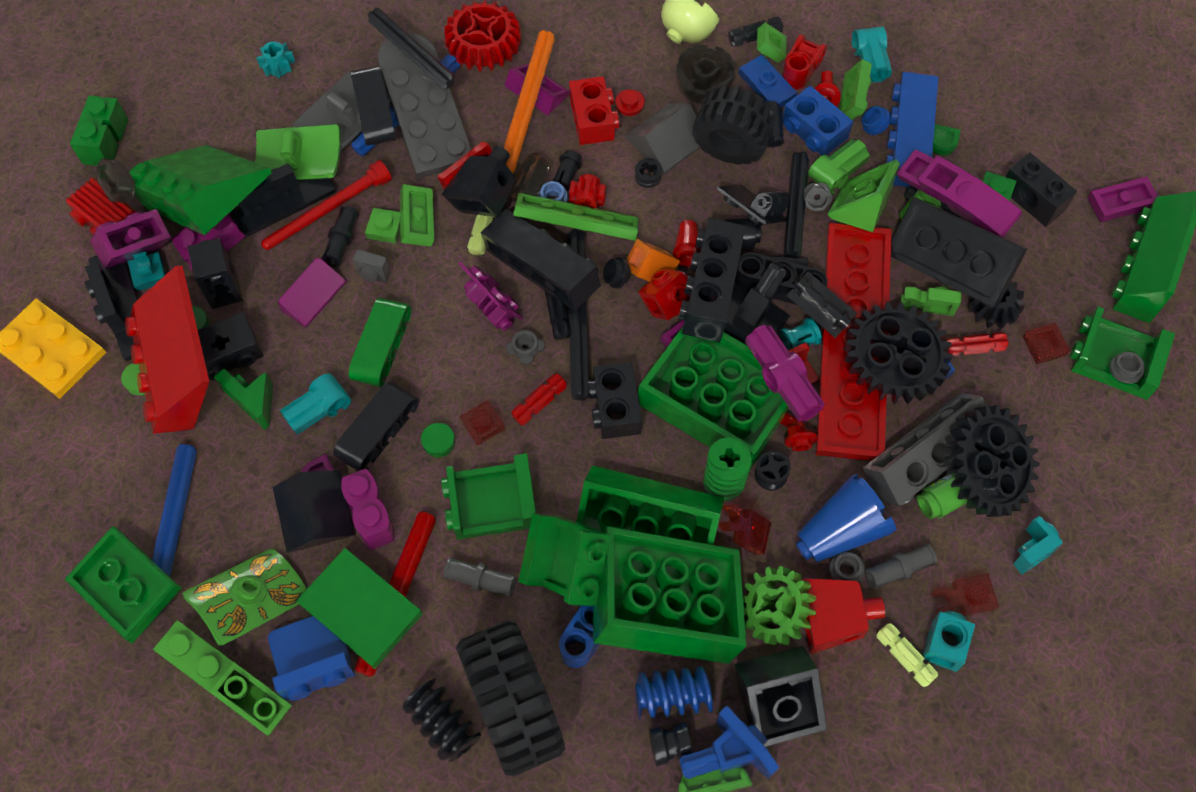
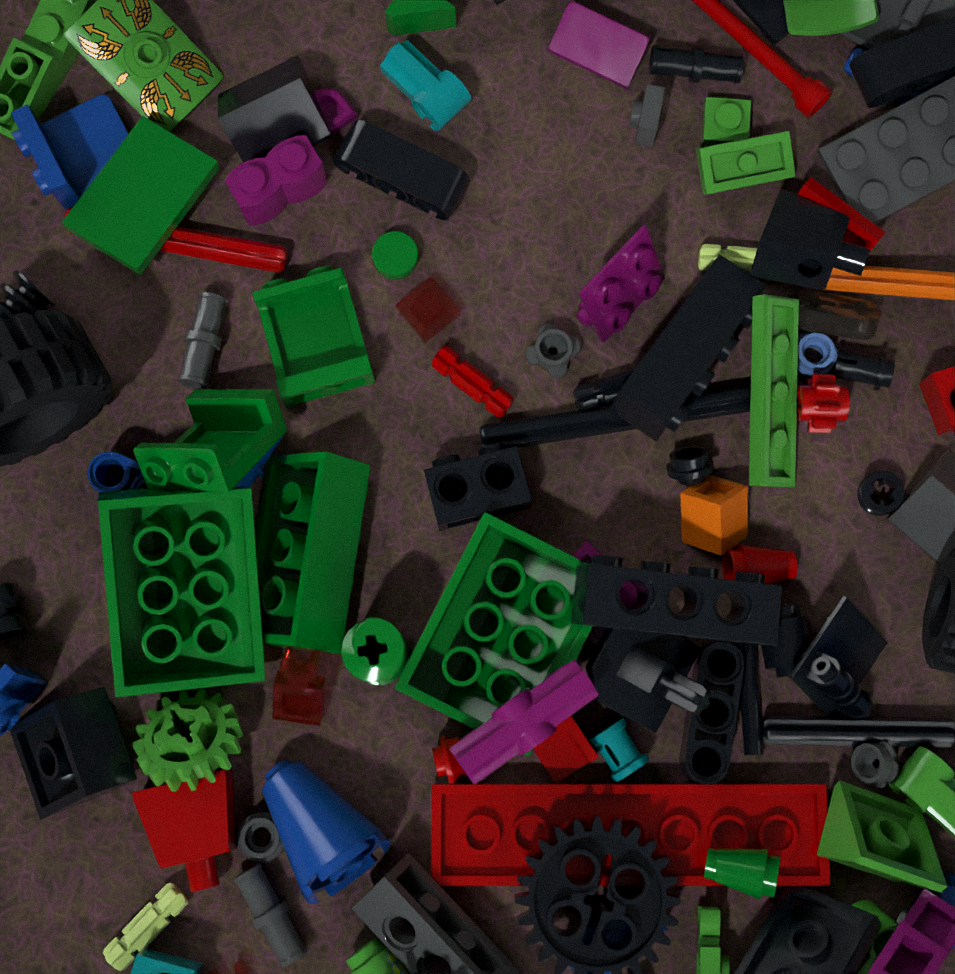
camera: 85 degrees right, 15 degrees up
green beam [348,297,411,388] -> none
blue piece [635,666,713,719] -> none
red brick [638,269,690,321] -> none
black wheel [754,450,791,491] -> none
black hinge [787,271,857,338] -> none
none -> green cone [704,848,780,900]

